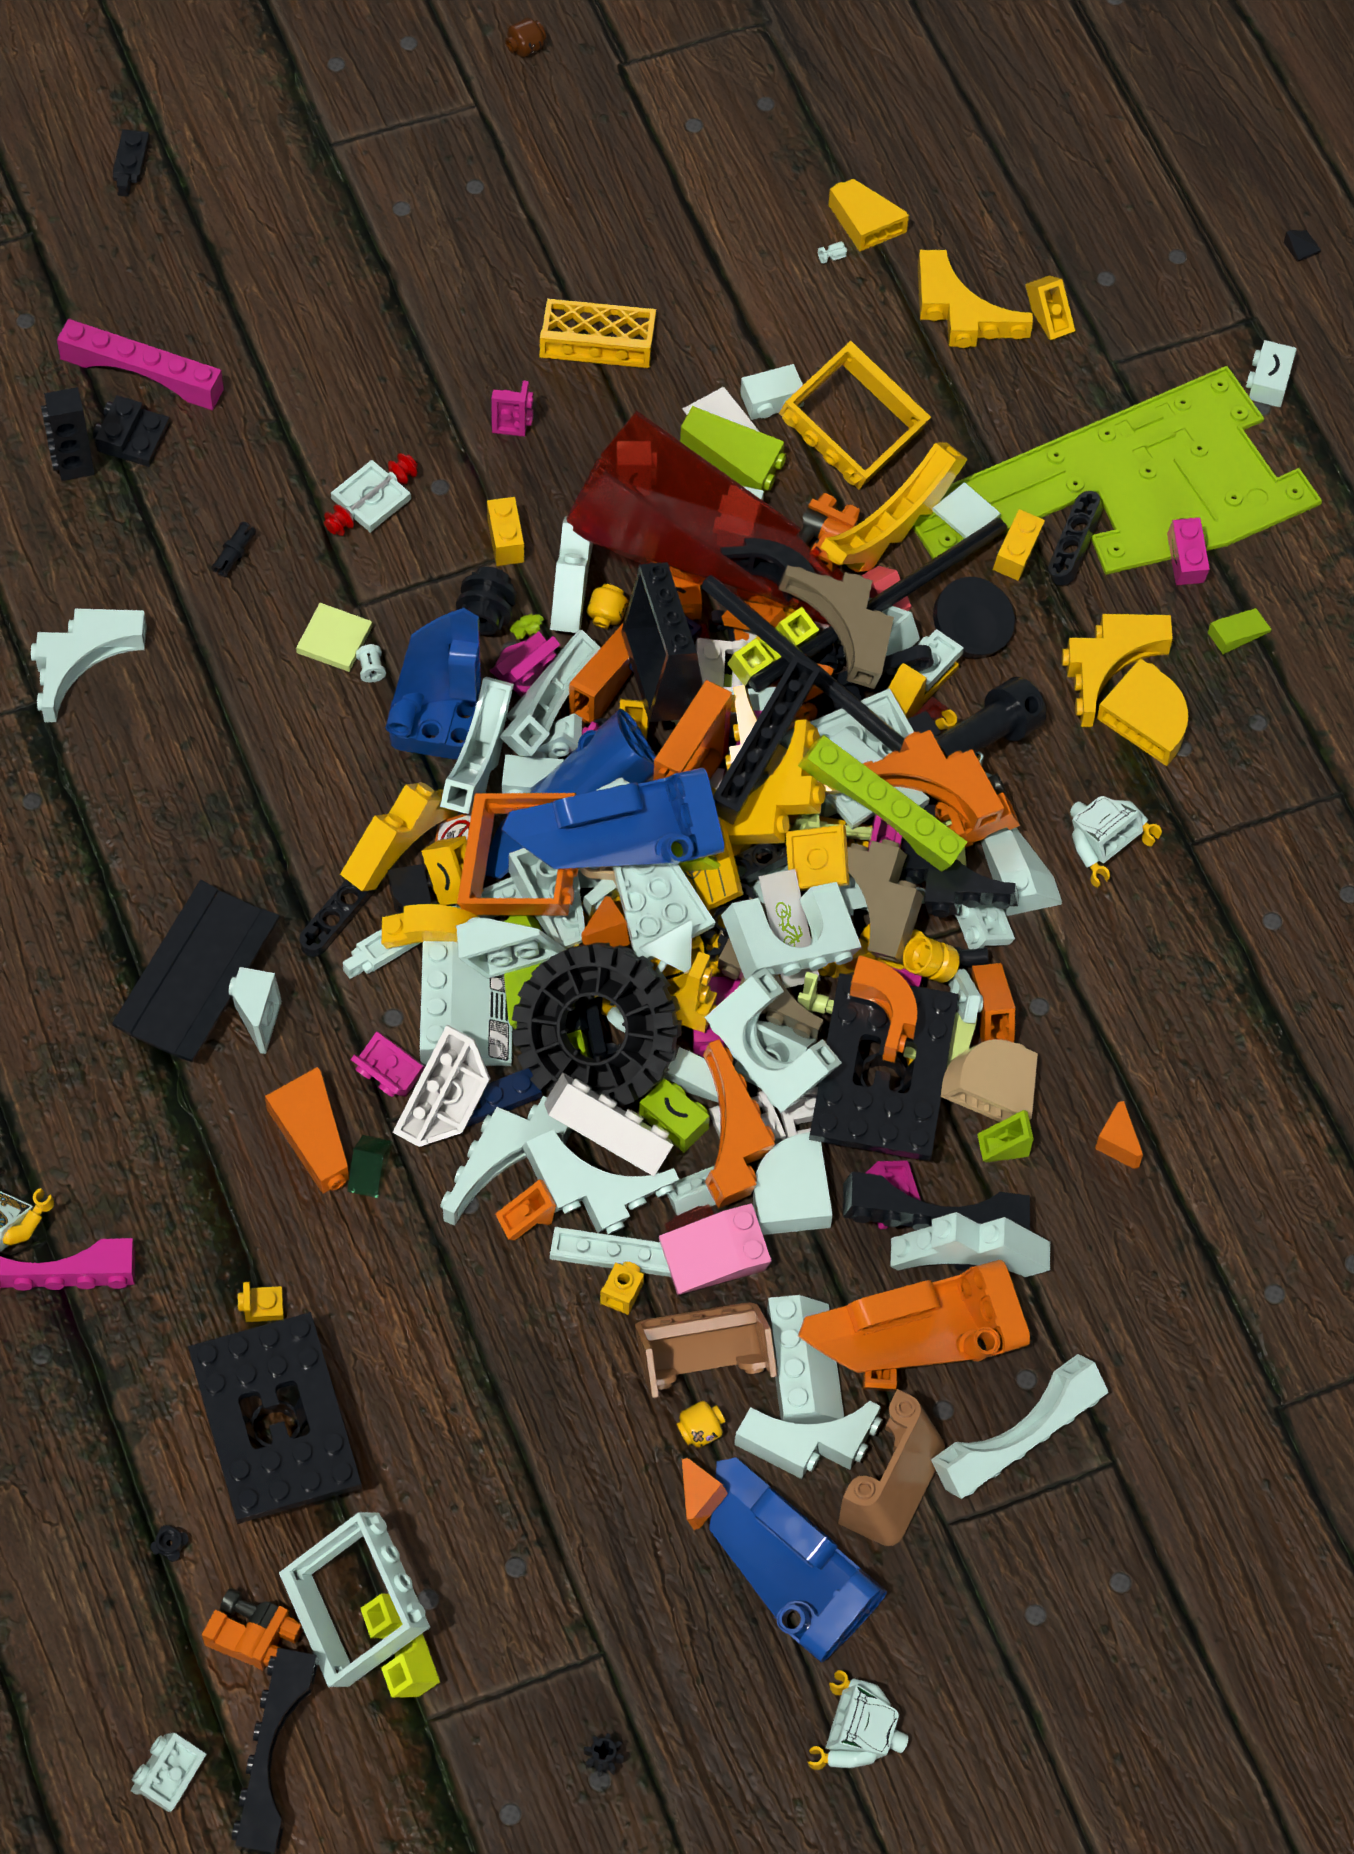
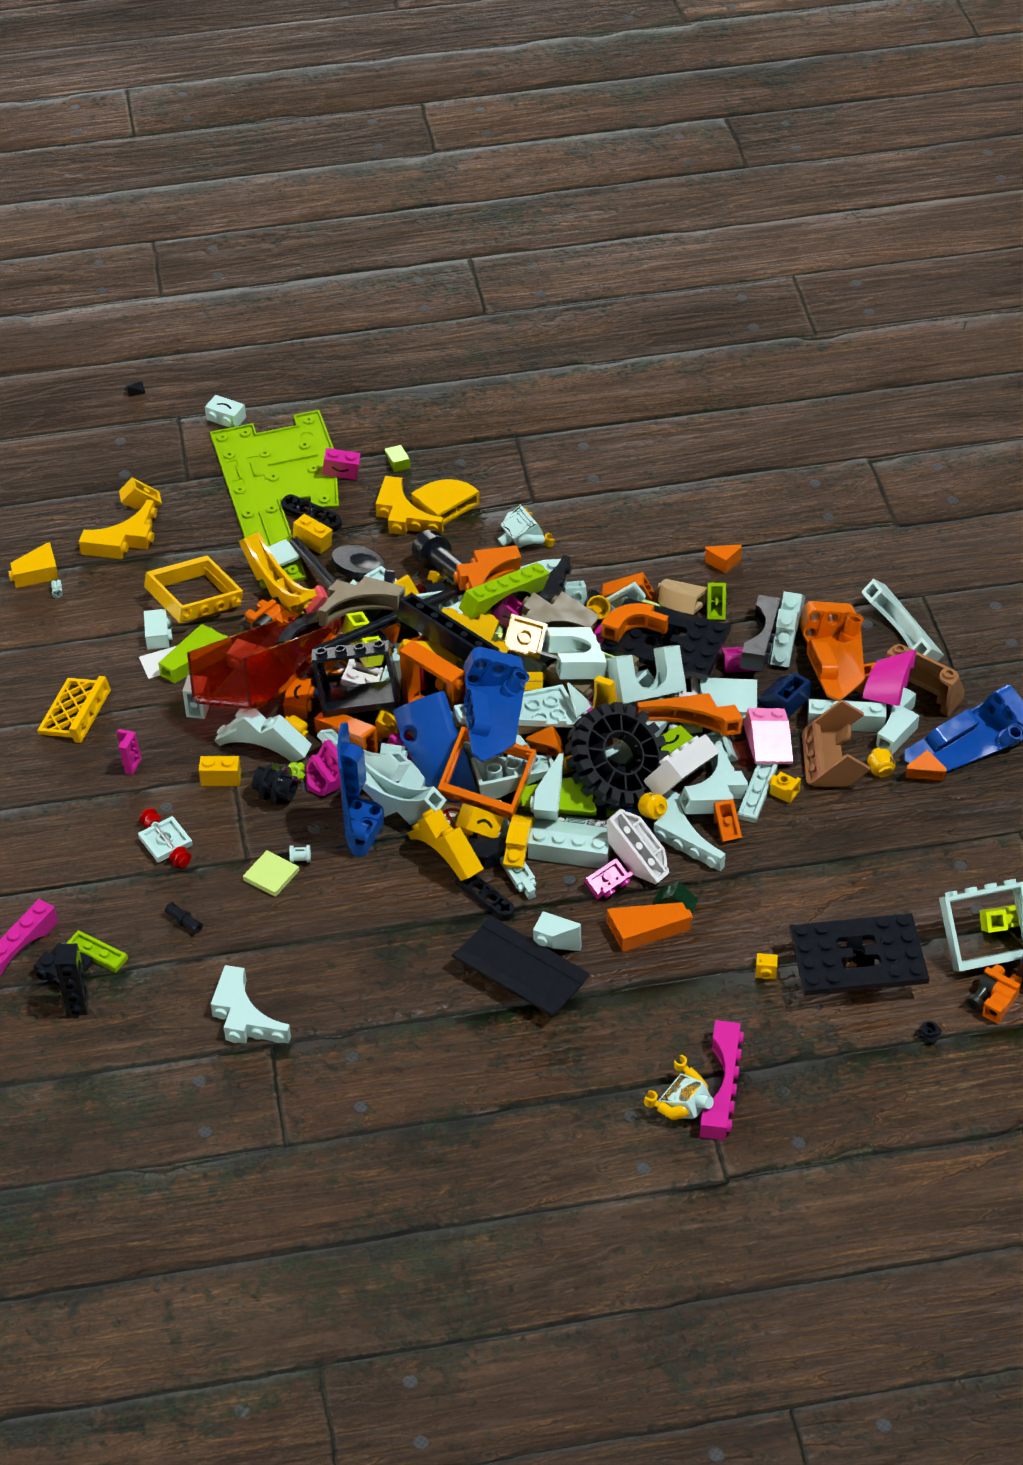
camera: 75 degrees left, 15 degrees down
none -> lime tile [66,930,128,973]
none -> yellow head [638,792,668,820]
none -> dark blue slope [757,673,811,717]
none -> dark pink slope [862,650,917,706]

